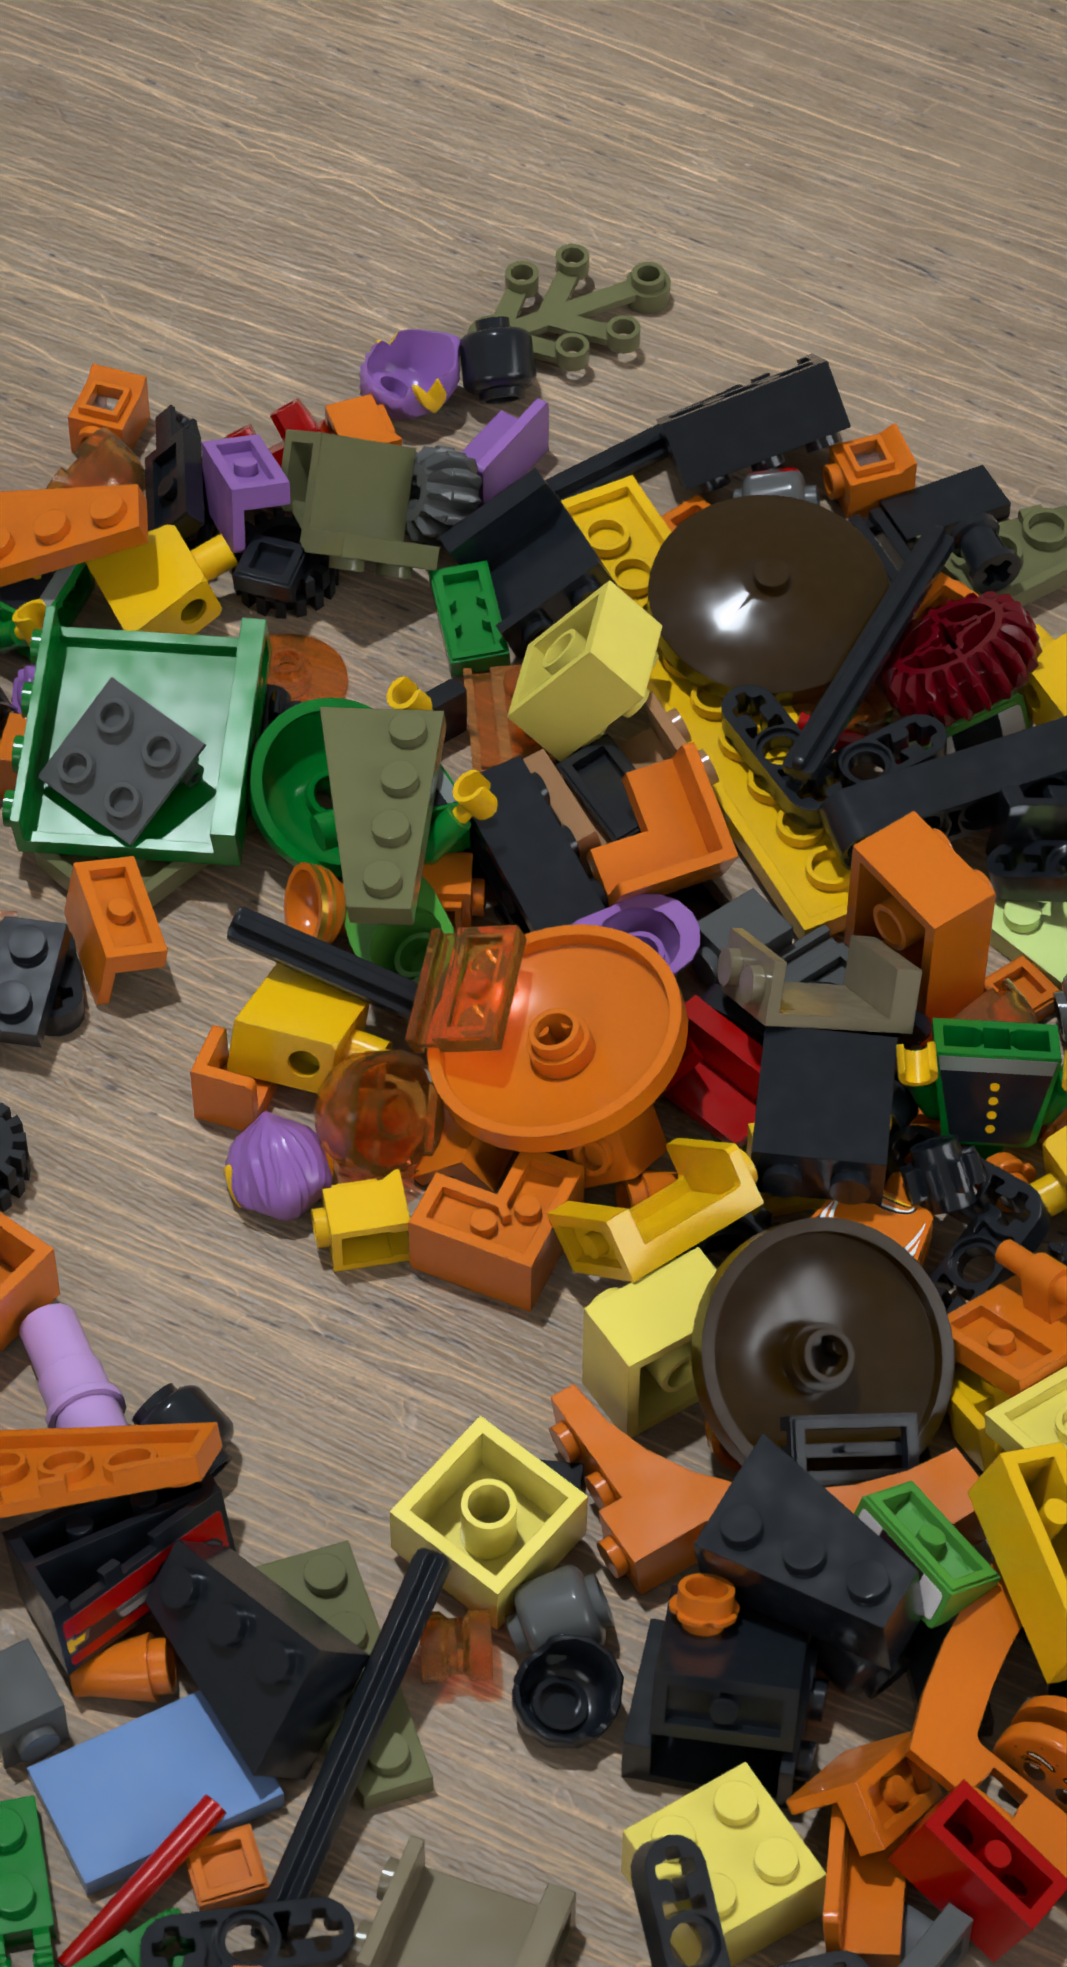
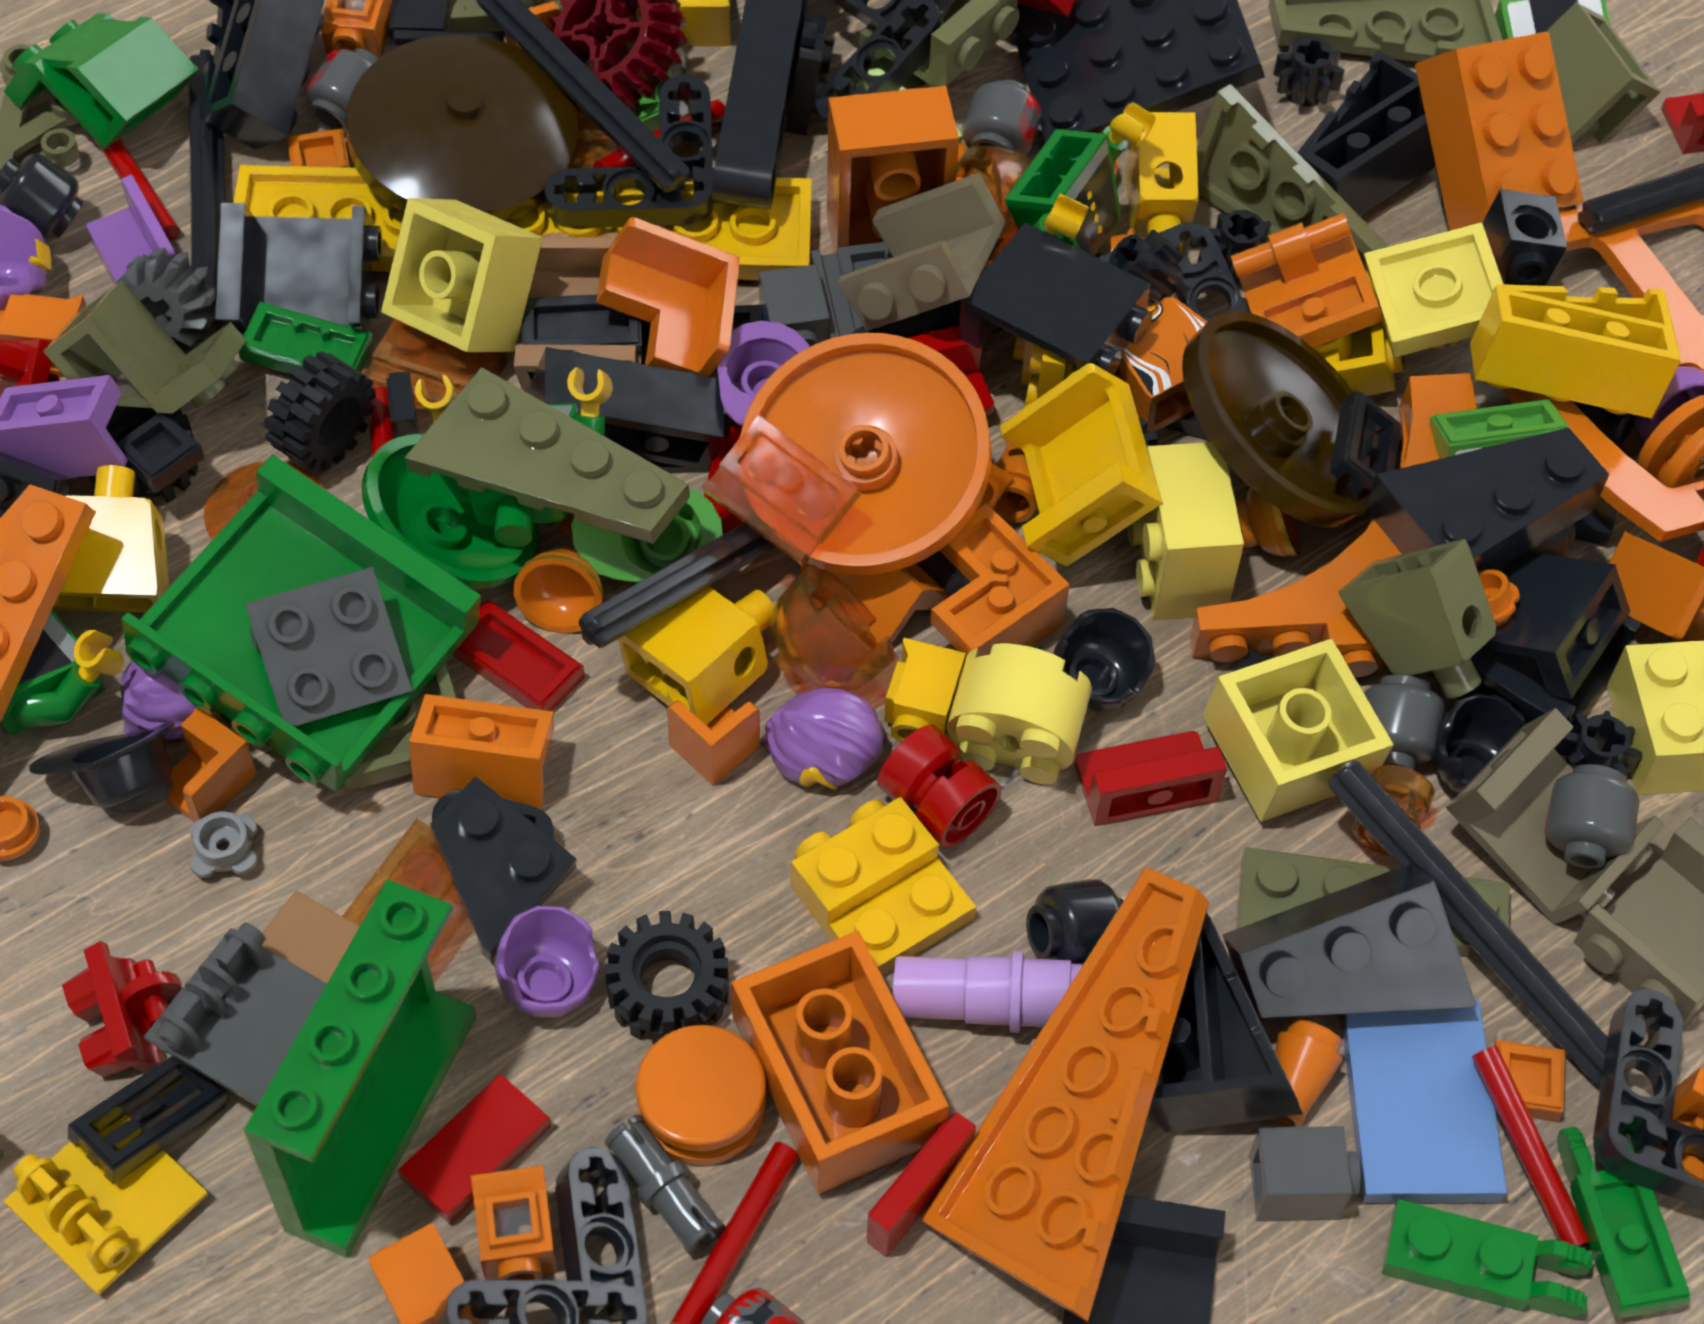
camera: 65 degrees left, 5 degrees up
none -> green piece [4,13,199,149]
none -> red bar [93,138,180,242]
none -> black tyre [264,351,376,472]
none -> red tile [452,599,585,711]
none -> yellow plate [790,797,977,976]
none -> red wheel [877,724,1002,848]
none -> light yellow brick [946,643,1092,785]
none -> black hair [1053,608,1155,712]
none -> red panel [1074,731,1227,827]
none -> olive torso [1338,539,1496,698]
none -> dark tan panel [1445,708,1664,925]
none -> dark grey head [1545,764,1640,869]
none -> black gear [1555,710,1642,777]

